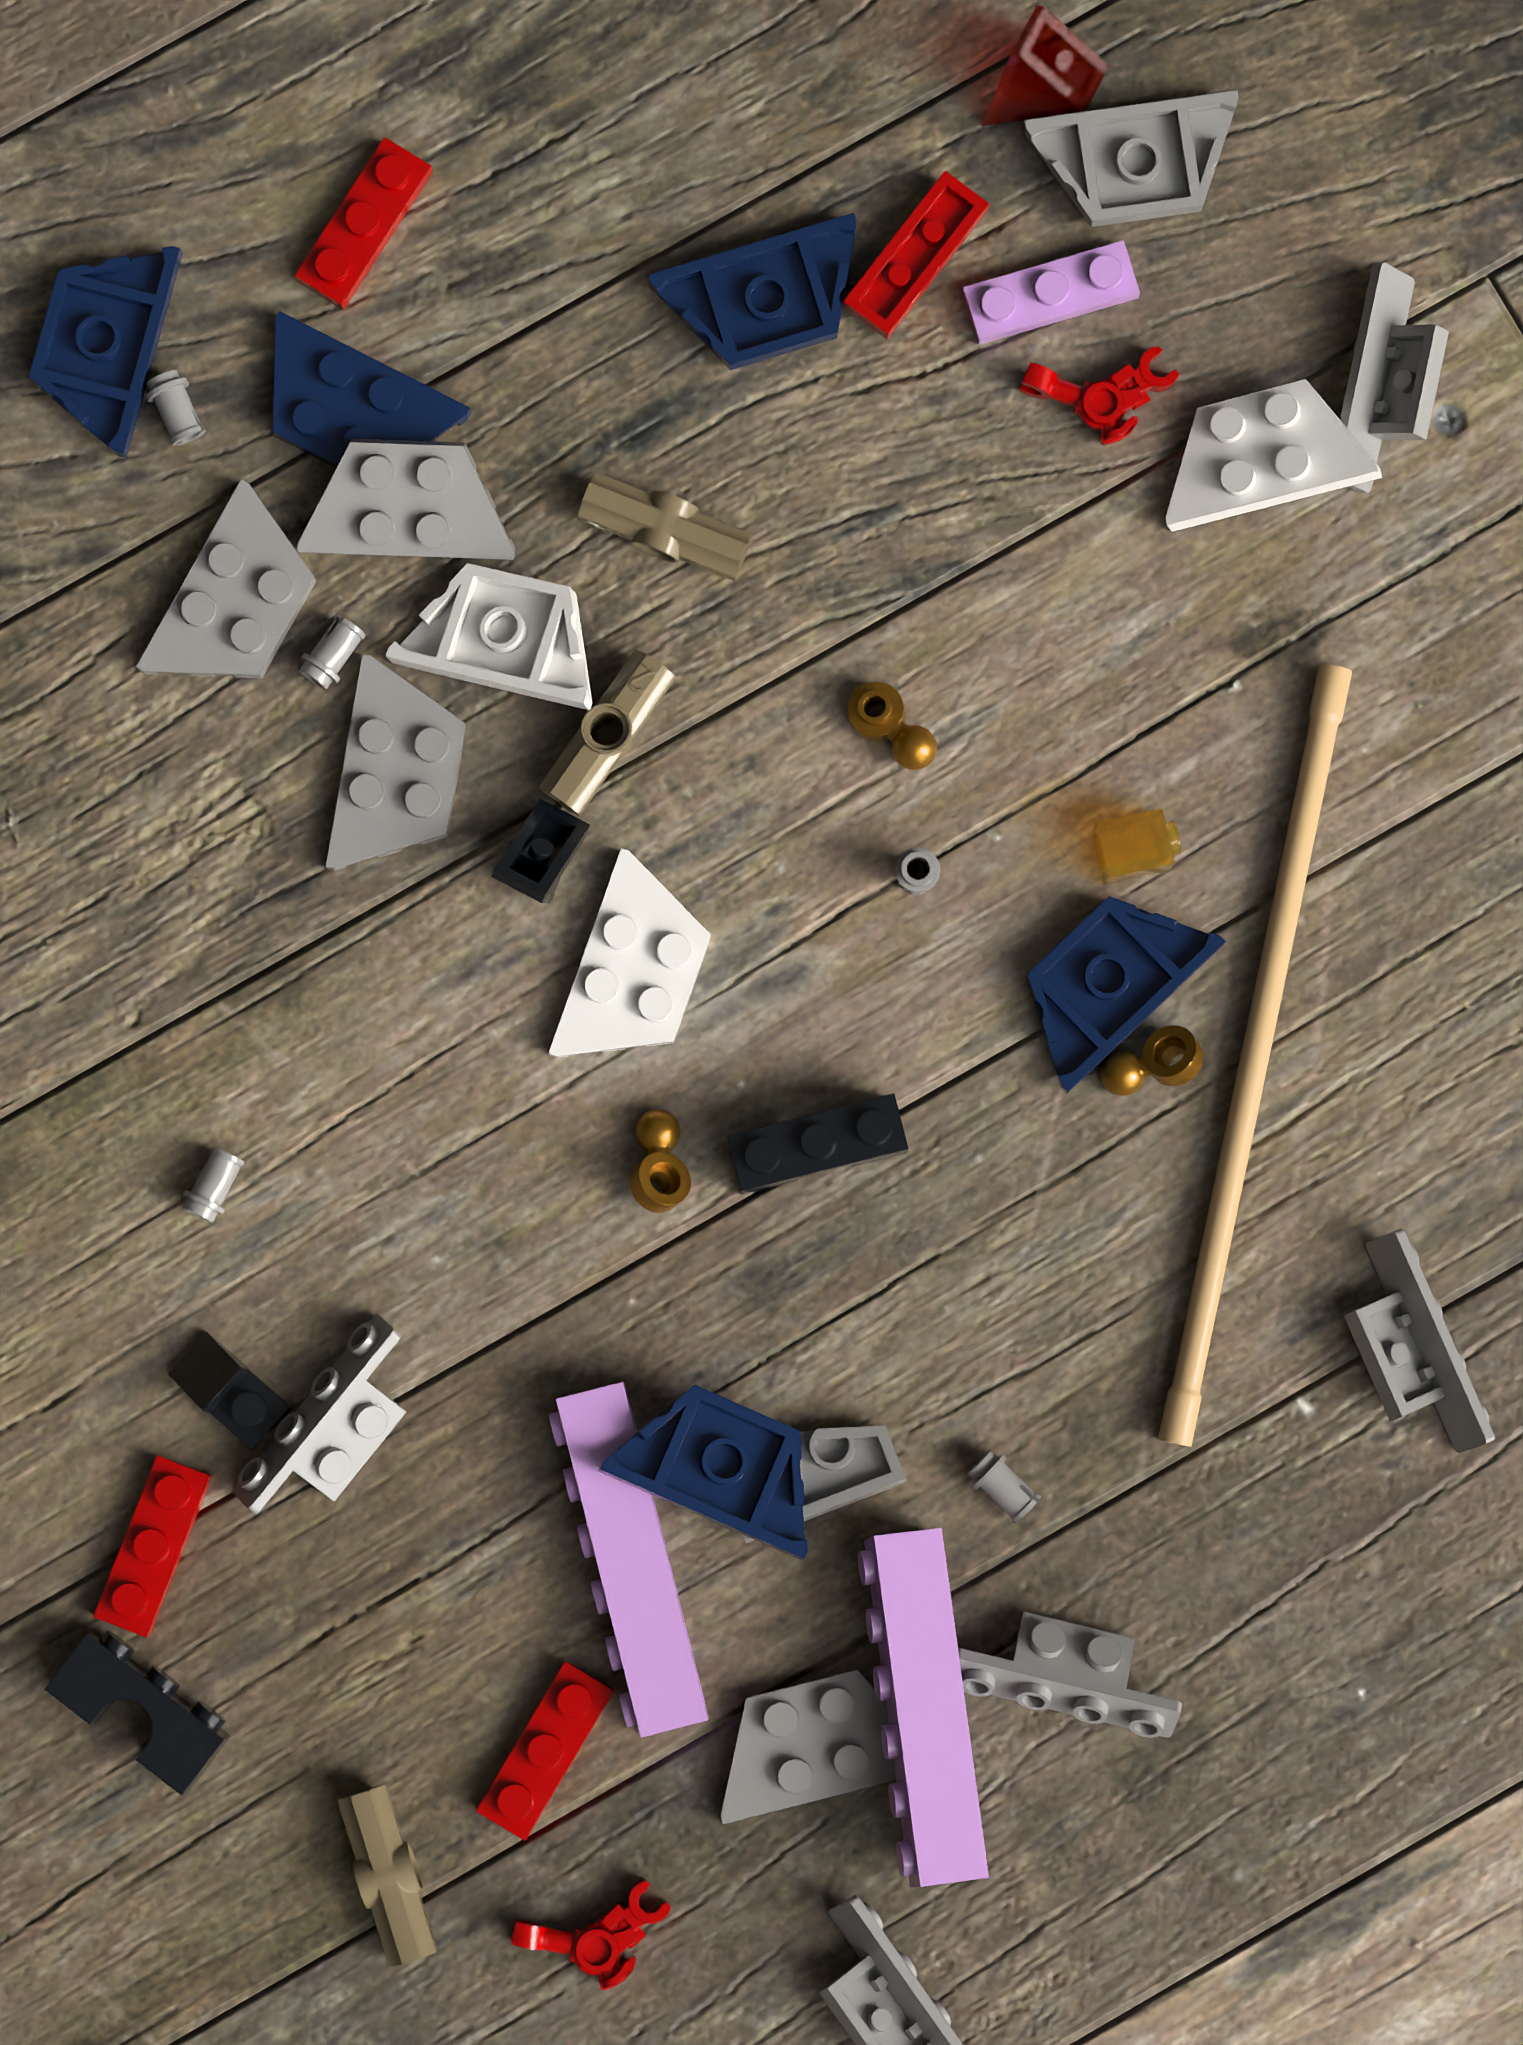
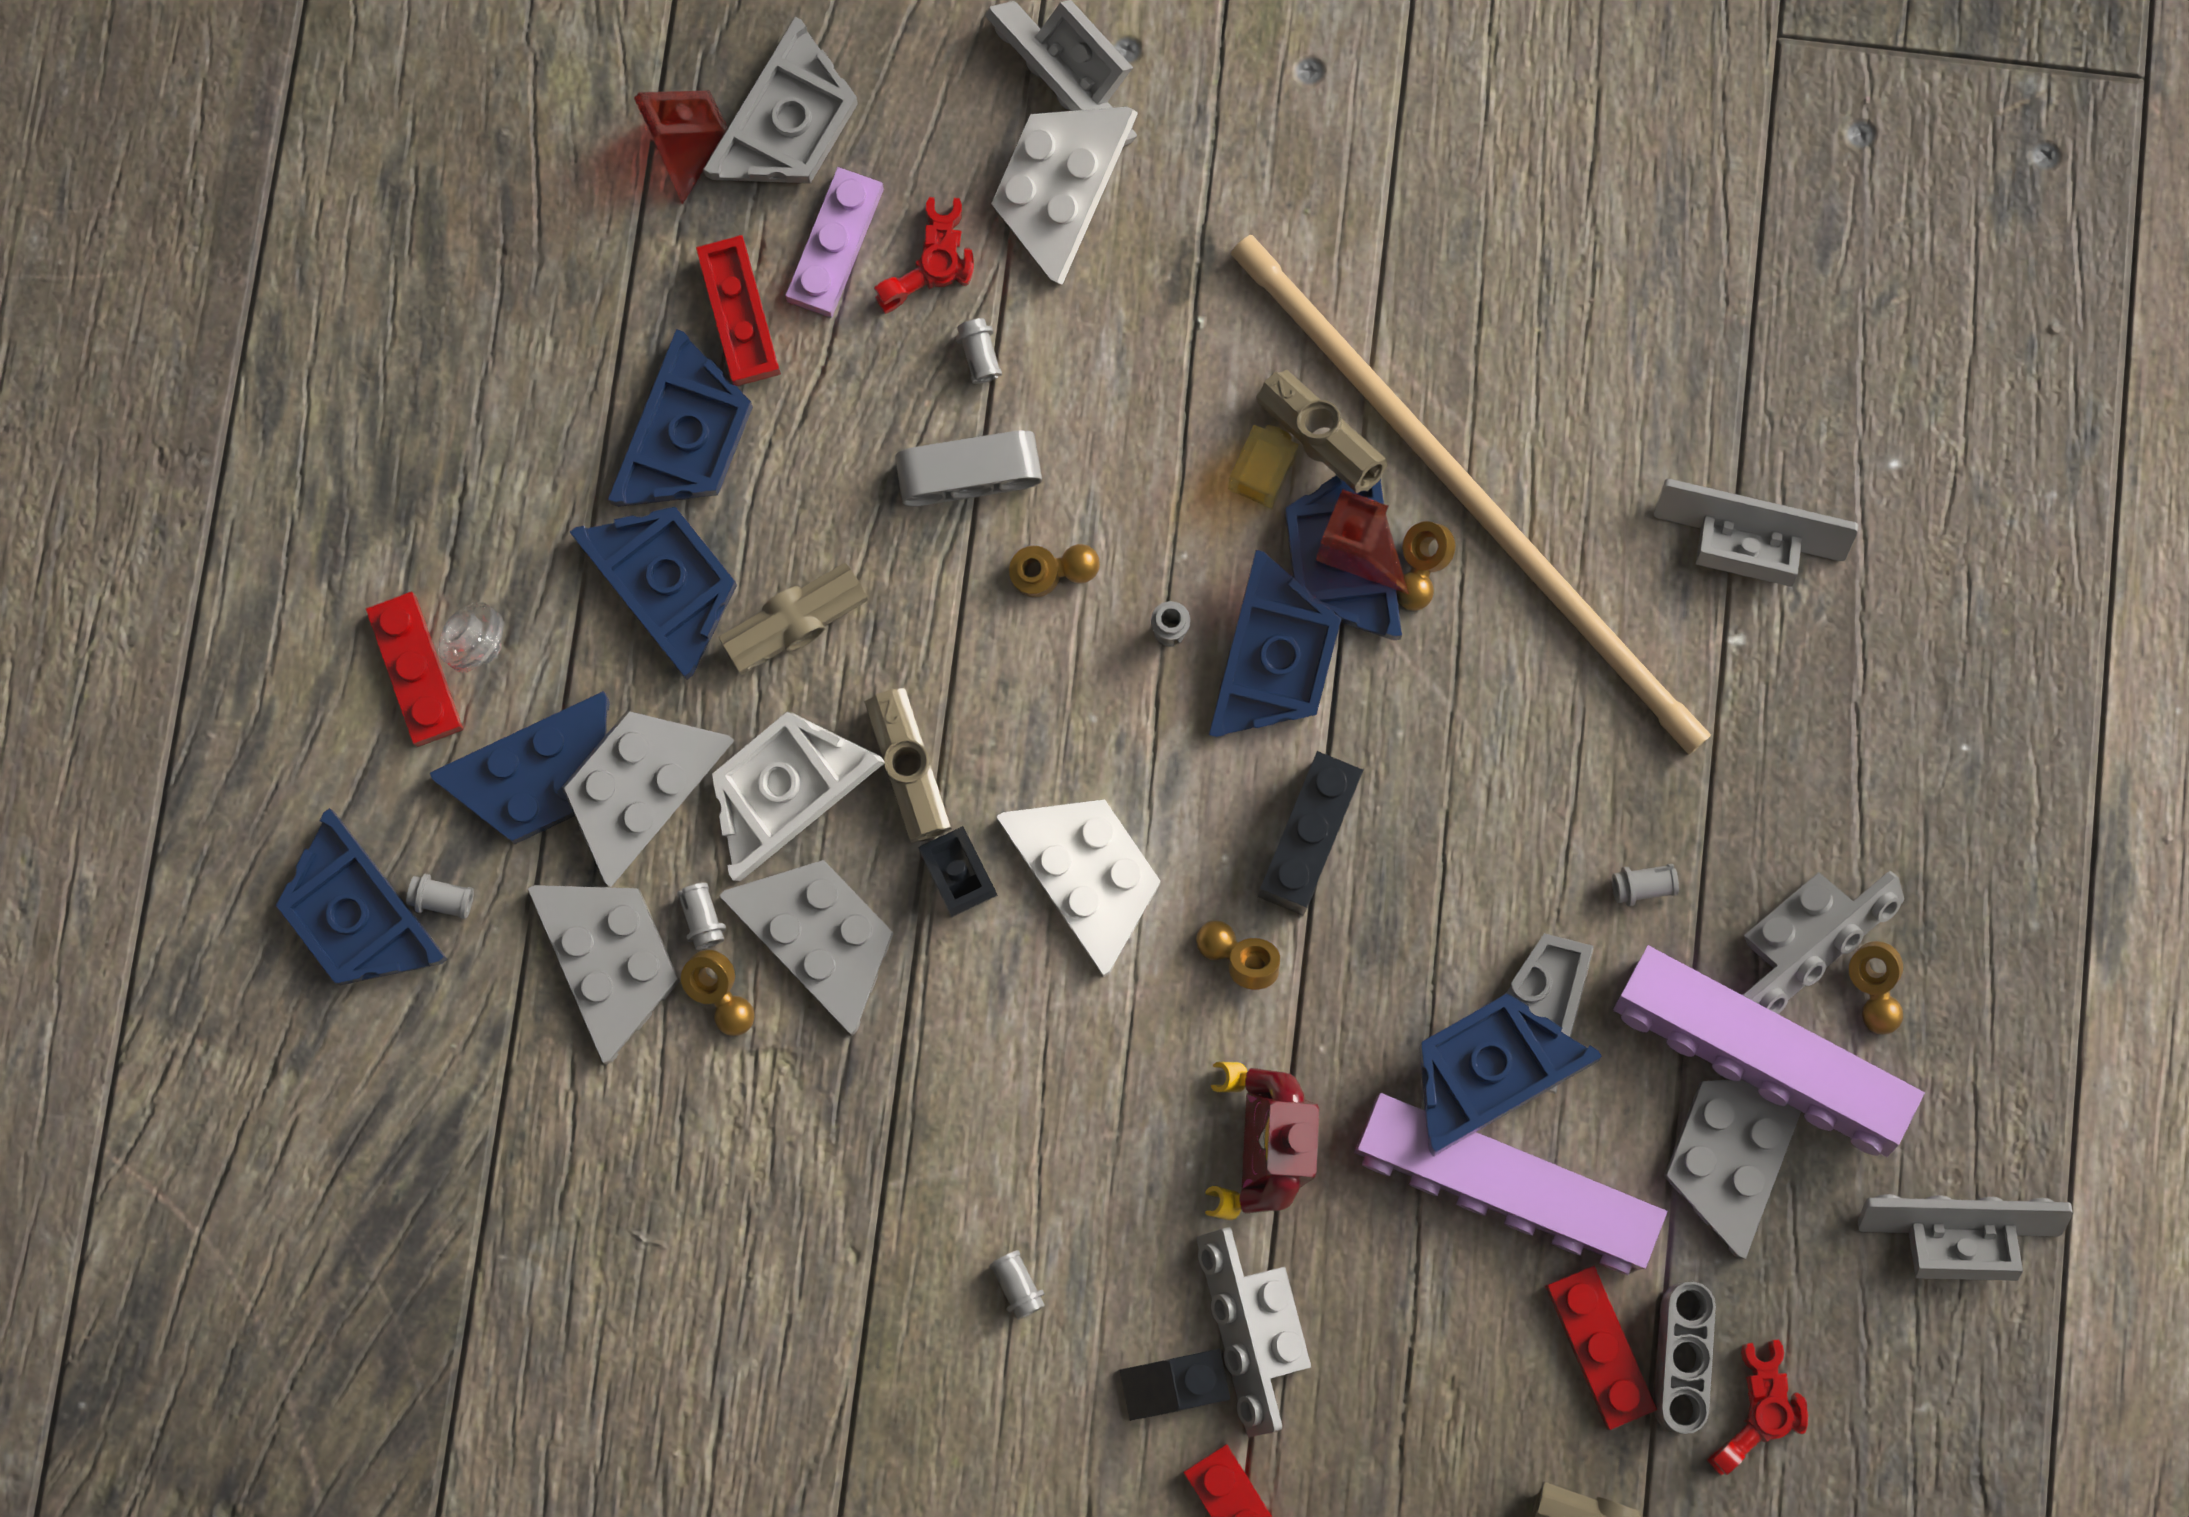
camera: 55 degrees left, 5 degrees down
none -> clear plate [438,602,504,672]
none -> dark blue wing [570,507,737,680]
none -> pearl gold plate [681,950,755,1036]
none -> light grey beam [895,430,1042,506]
none -> light grey pin [955,318,1002,384]
none -> dark red torso [1205,1062,1319,1220]
none -> dark blue wing [1209,550,1341,737]
none -> dark tan piece [1256,370,1388,493]
none -> clear red slope [1316,489,1409,594]
none -> light grey beam [1654,1282,1716,1434]
none -> pearl gold plate [1849,941,1903,1035]

